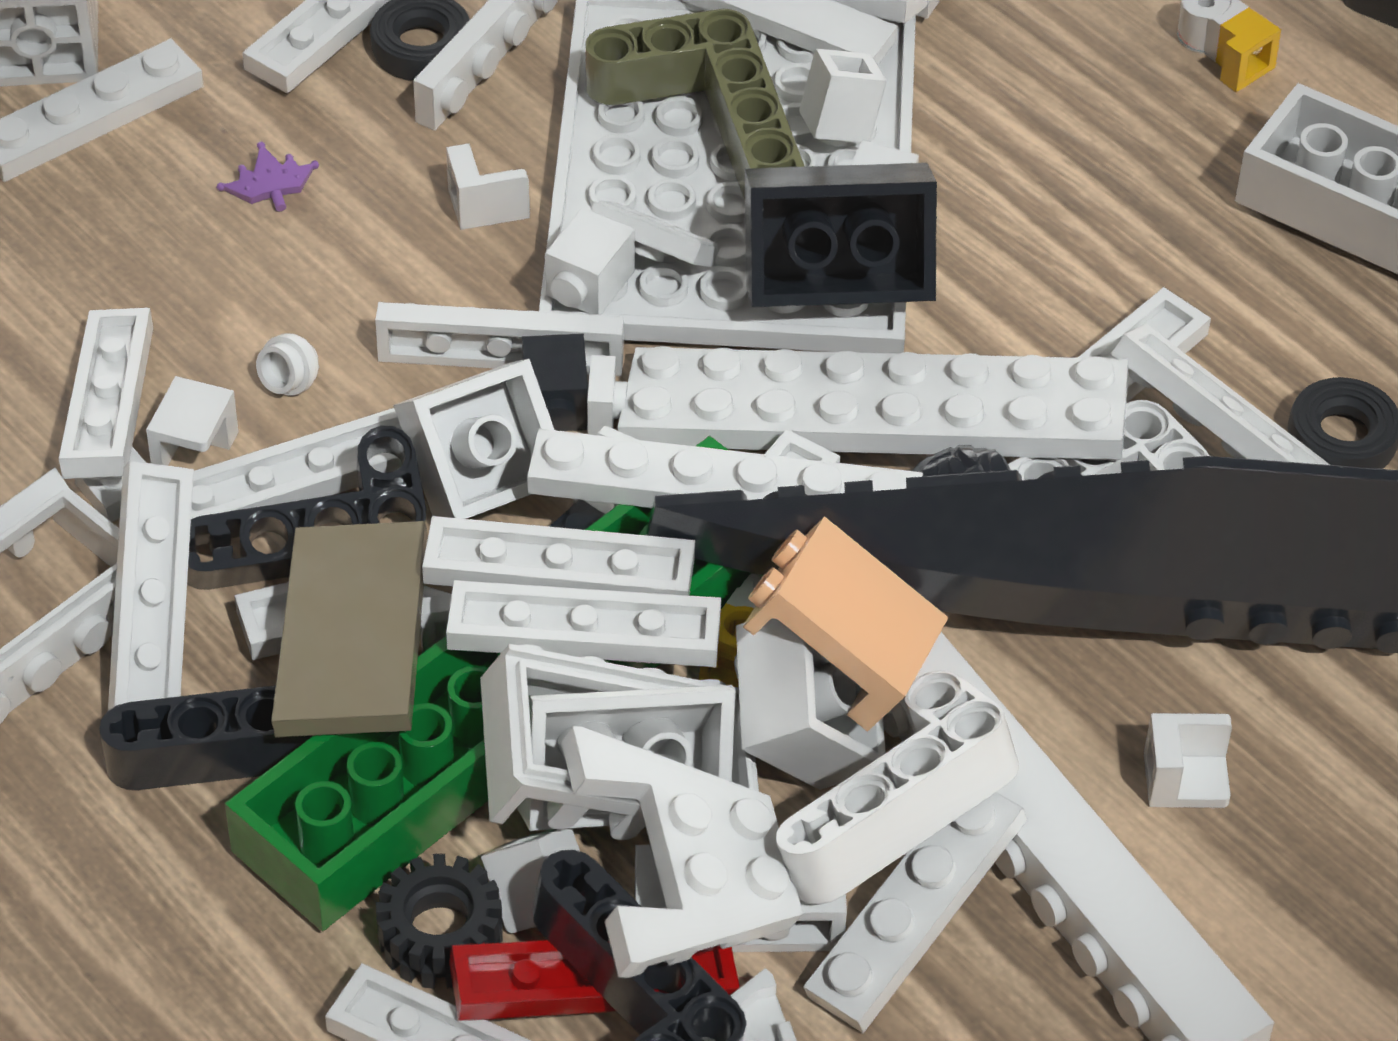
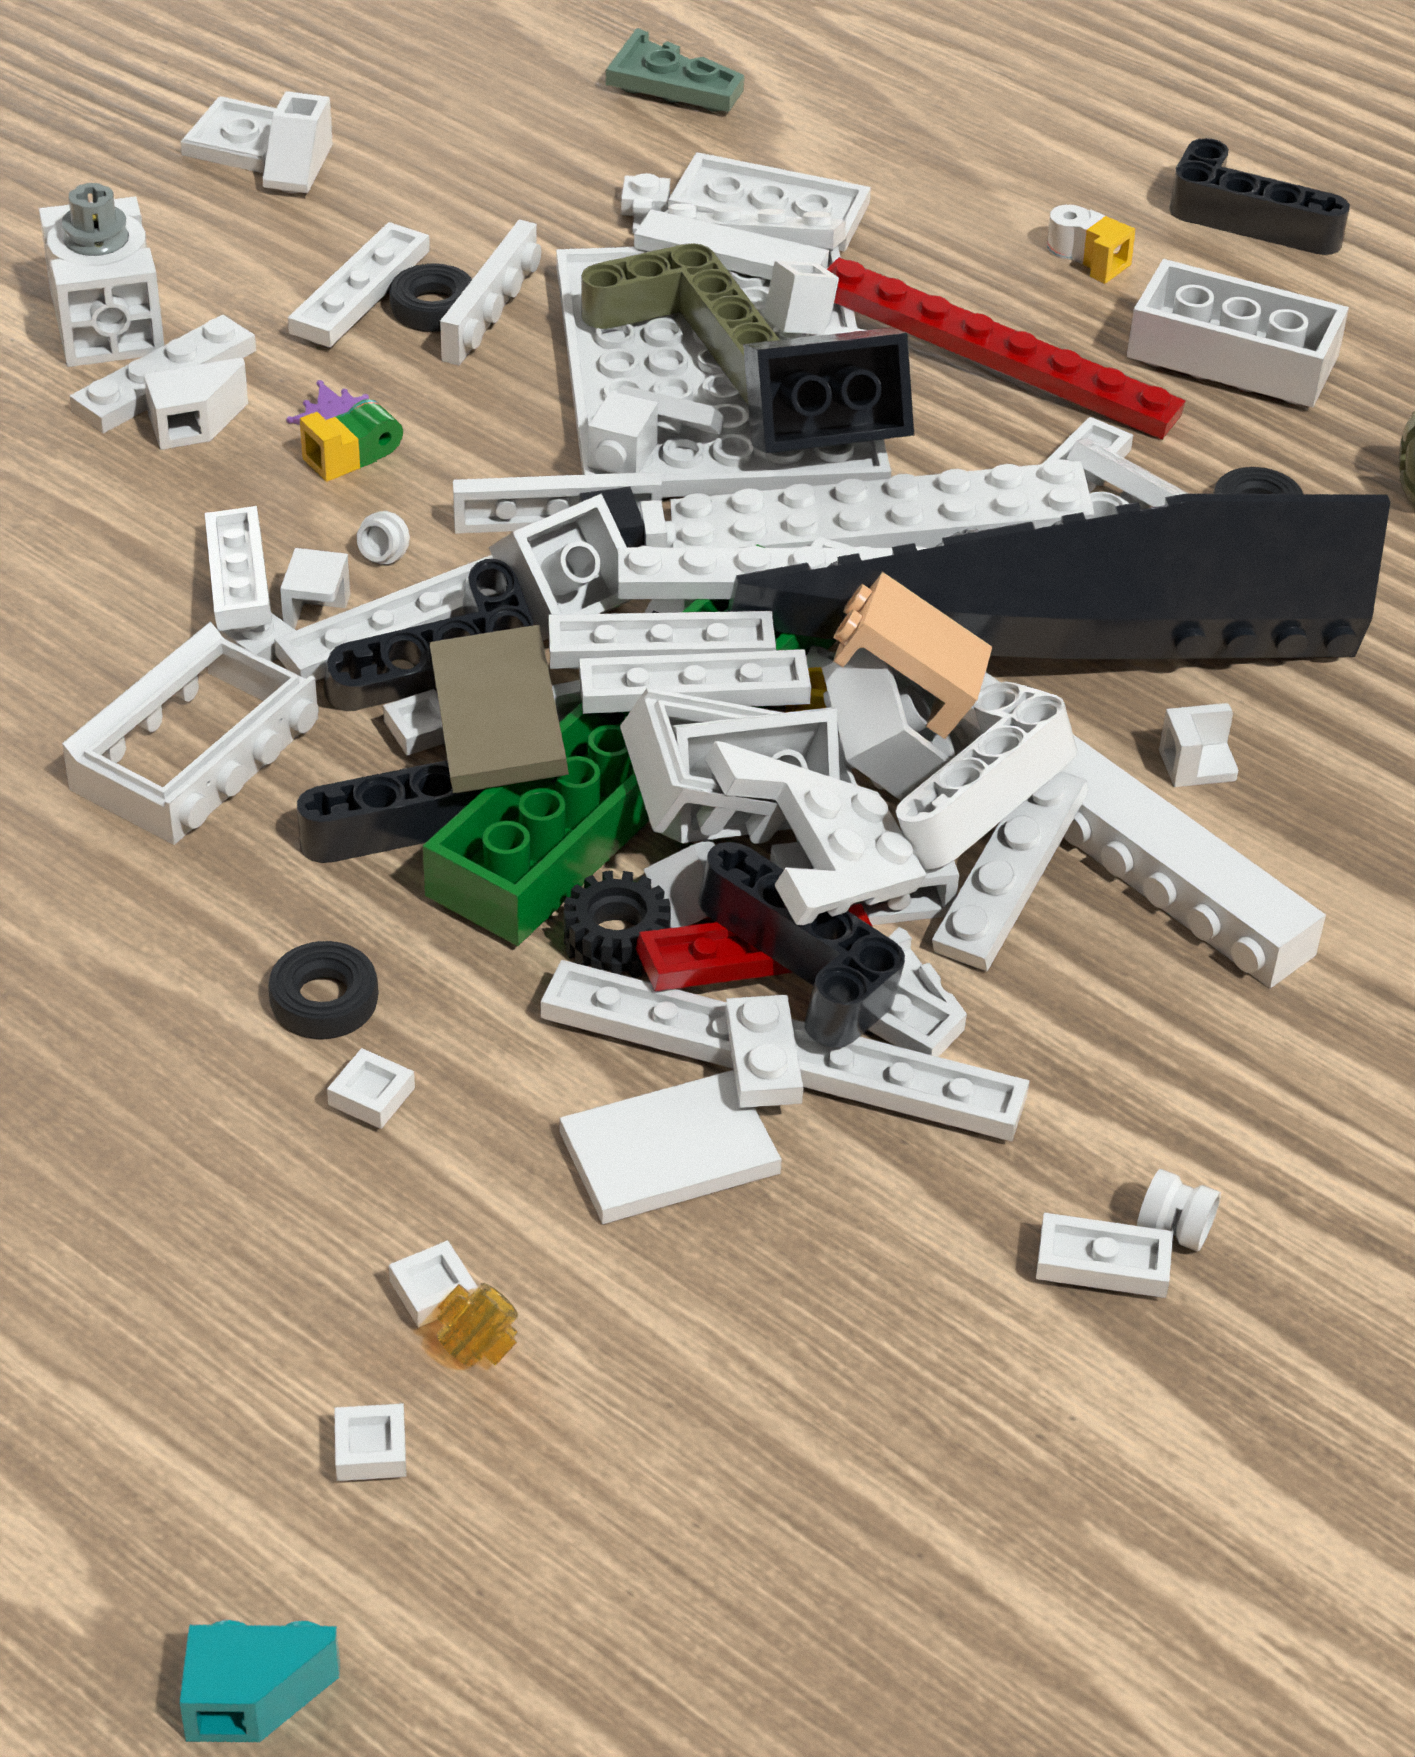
camera: 10 degrees left, 5 degrees down
white plate [108,461,194,711] -> none
white panel [446,143,530,230] -> none
none -> white slope [144,357,248,450]
none -> black tyre [268,941,379,1039]
none -> leg [299,399,404,482]
none -> red plate [827,257,1186,440]

